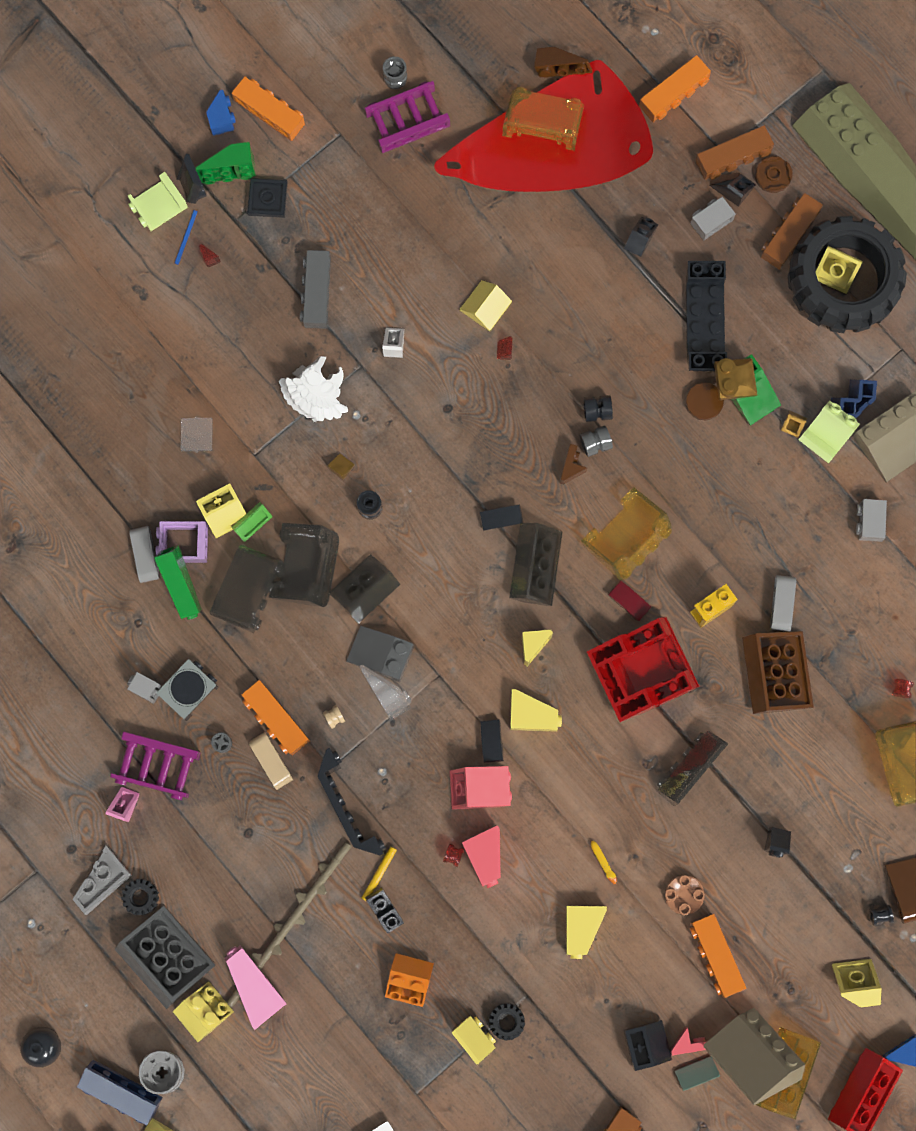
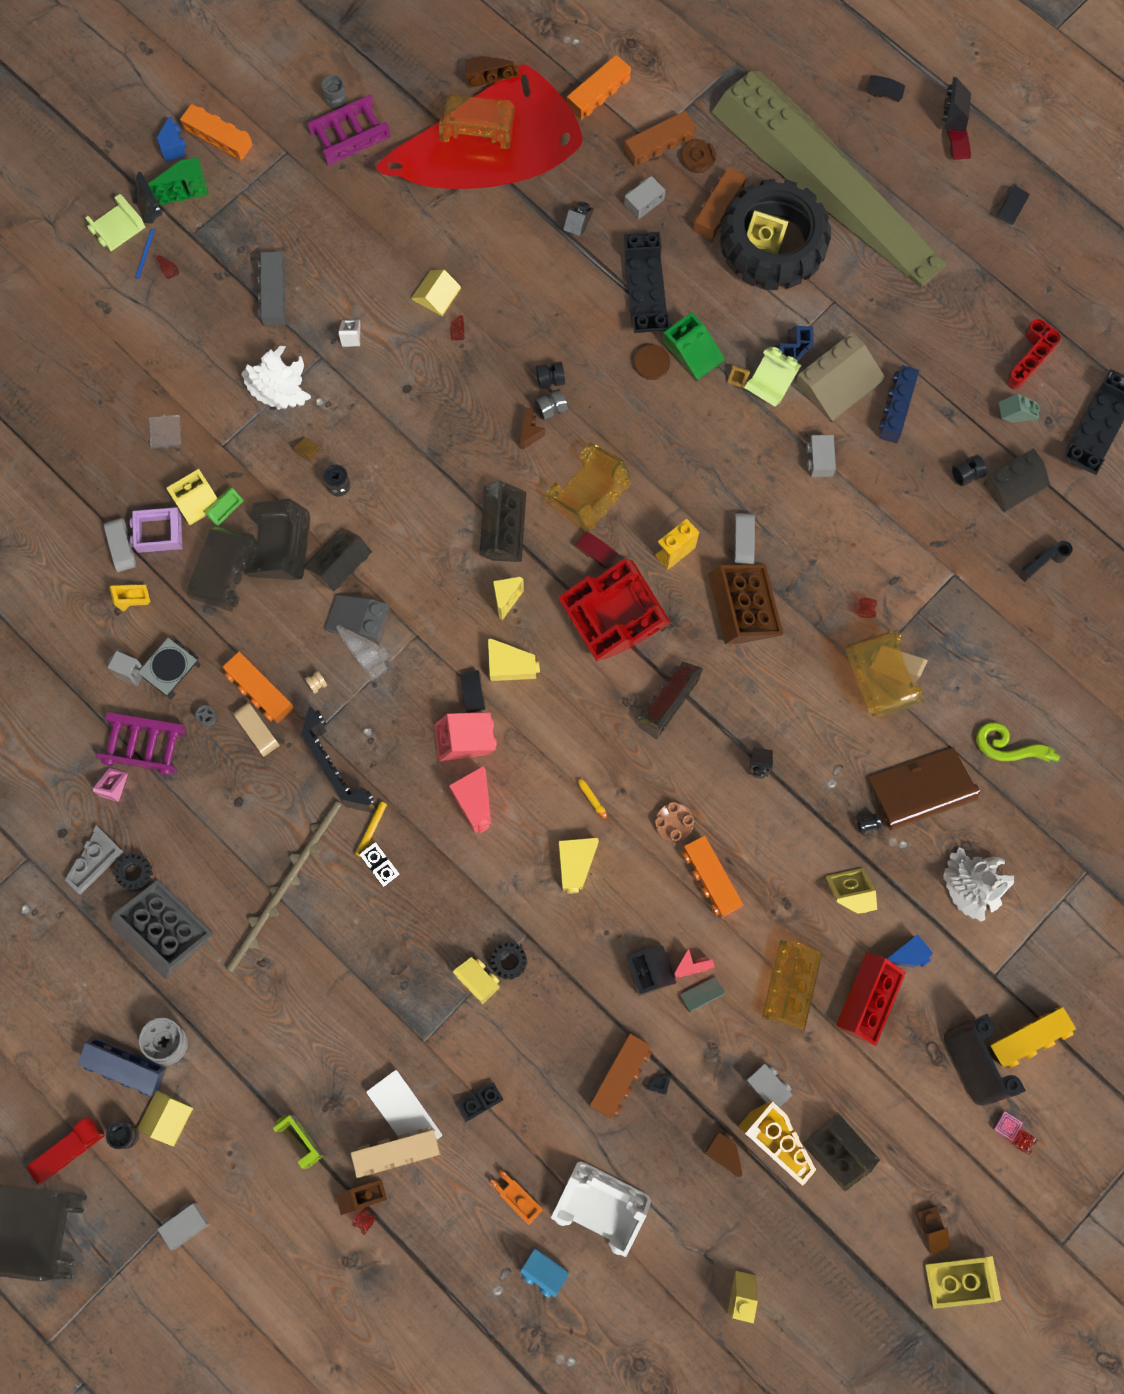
camera: 10 degrees left, 5 degrees down
black cylinder [20,1027,61,1068] -> none
green slope [154,545,202,620] -> none
light yellow slope [173,982,234,1042] -> none
bright pink slope [225,945,286,1030] -> none
black plate [247,178,288,218] -> none
orange slope [385,953,434,1007] -> none
clear red wheel [443,844,464,867] -> none
black slope [480,504,524,531] -> none
dark tan slope [703,1008,805,1105] -> none
black slope [709,174,756,207] -> none
pearl gold slope [714,358,757,400] -> none
none -> yellow slope [109,585,150,611]

